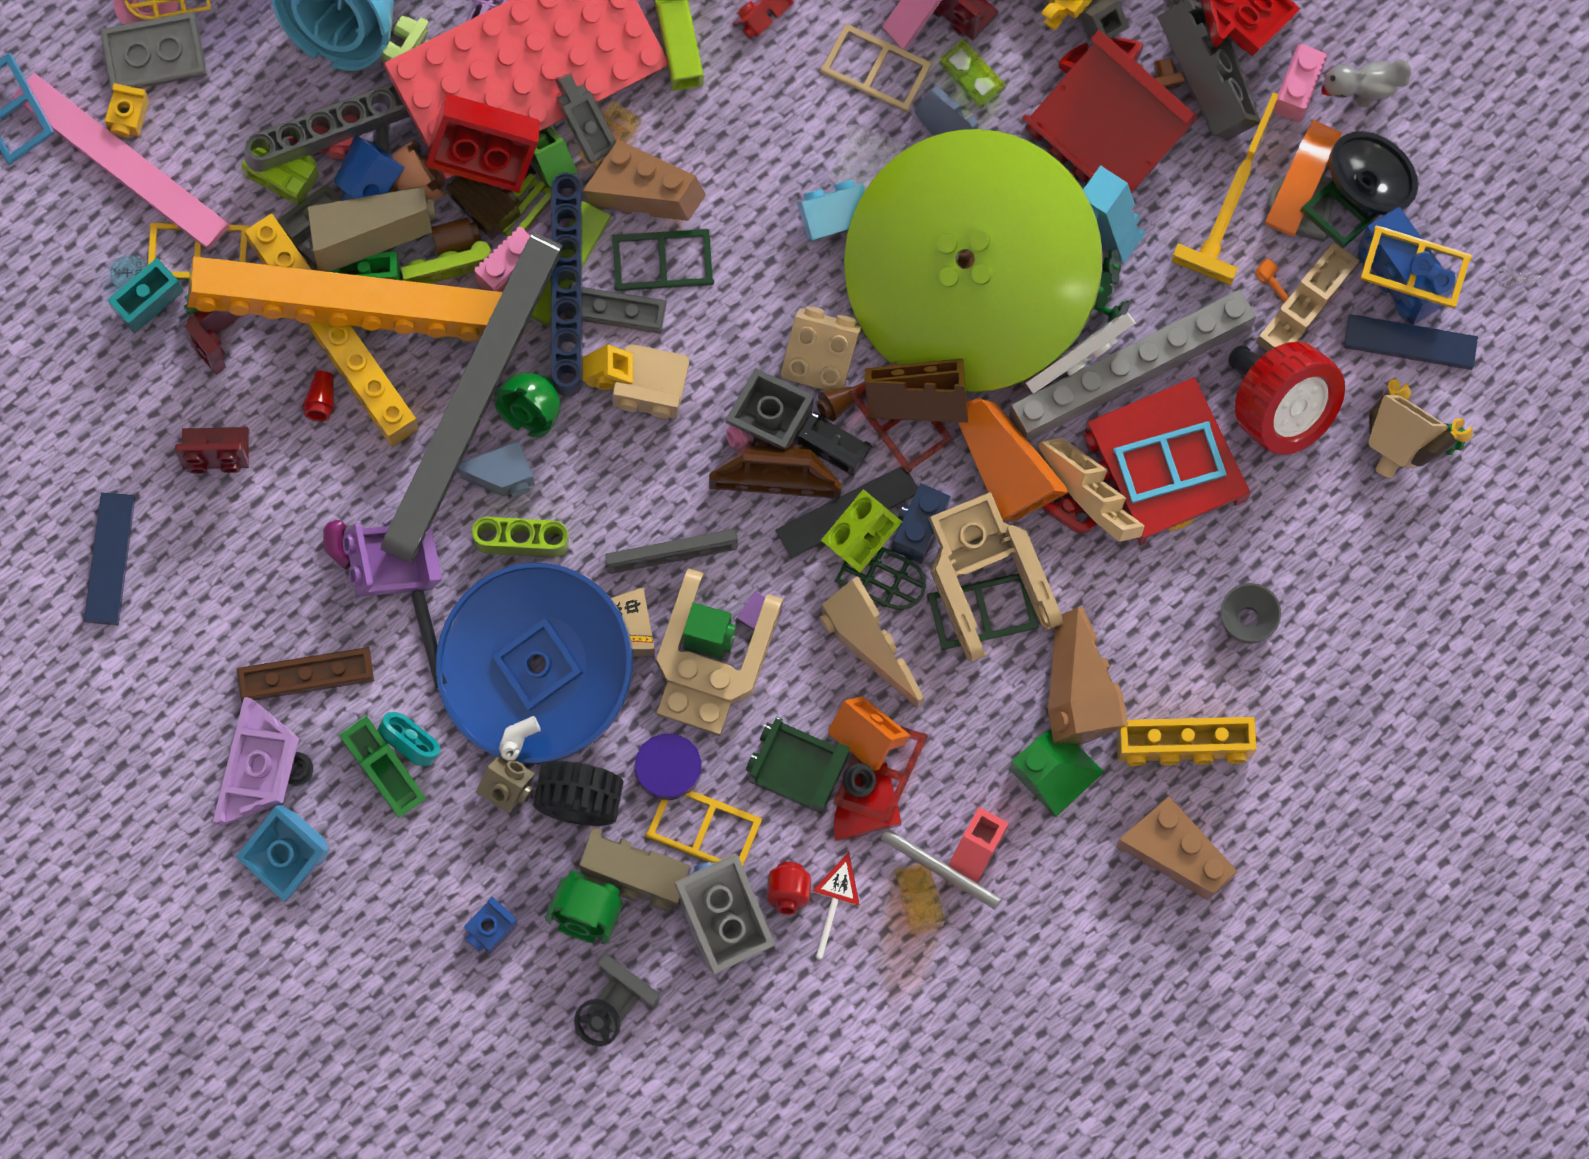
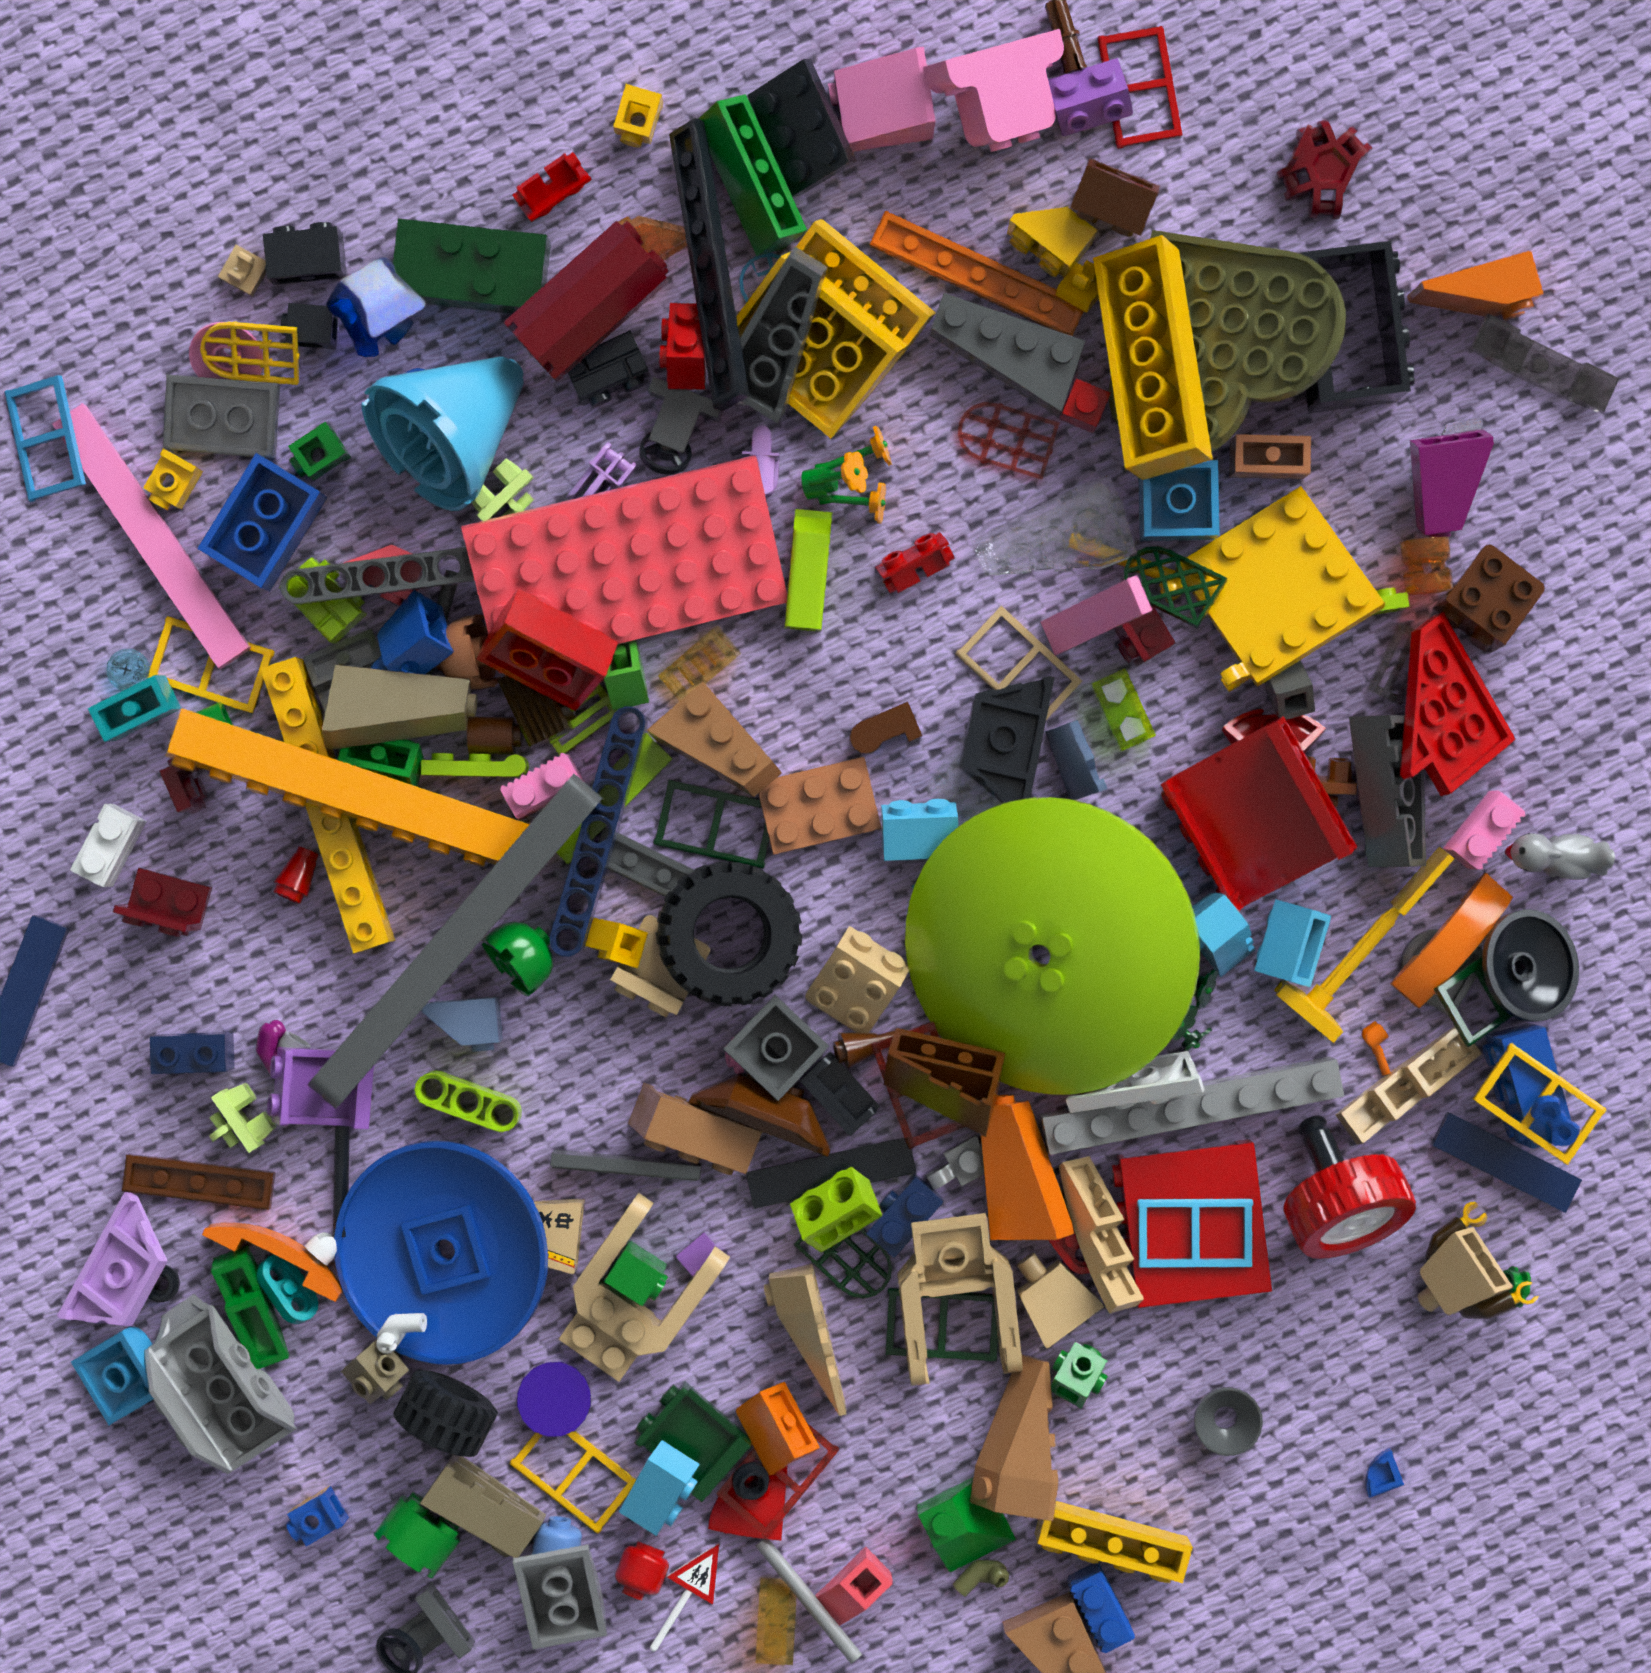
camera: 20 degrees right, 15 degrees up
dark grey hinge [555,74,616,164] -> none
none -> white brick [70,804,147,887]
none -> light grey slope [144,1294,297,1474]
none -> dark blue brick [150,1032,235,1074]
none -> blue brick [197,453,328,592]
none -> orange slope [202,1222,343,1302]
none -> yellowish green hips [209,1083,276,1153]
none -> green brick [288,422,352,481]
none -> white hinge [305,1232,337,1265]
none -> medium azure brick [619,1440,700,1536]
none -> medium nougat wedge [628,1083,762,1175]
none -> black tyre [656,861,803,1006]
none -> nougat plate [758,757,882,855]
none -> reddish brown leg [850,702,923,754]
none -> light grey plate [926,1135,984,1190]
none -> olive arm [953,1560,1009,1597]
none -> black wing [959,676,1055,804]
none -> tan torso [1016,1252,1104,1349]
none -> brick [1051,1342,1108,1409]
none -> blue brick [1067,1563,1135,1653]
none -> medium azure brick [1254,899,1331,987]
none -> blue tile [1365,1448,1404,1498]

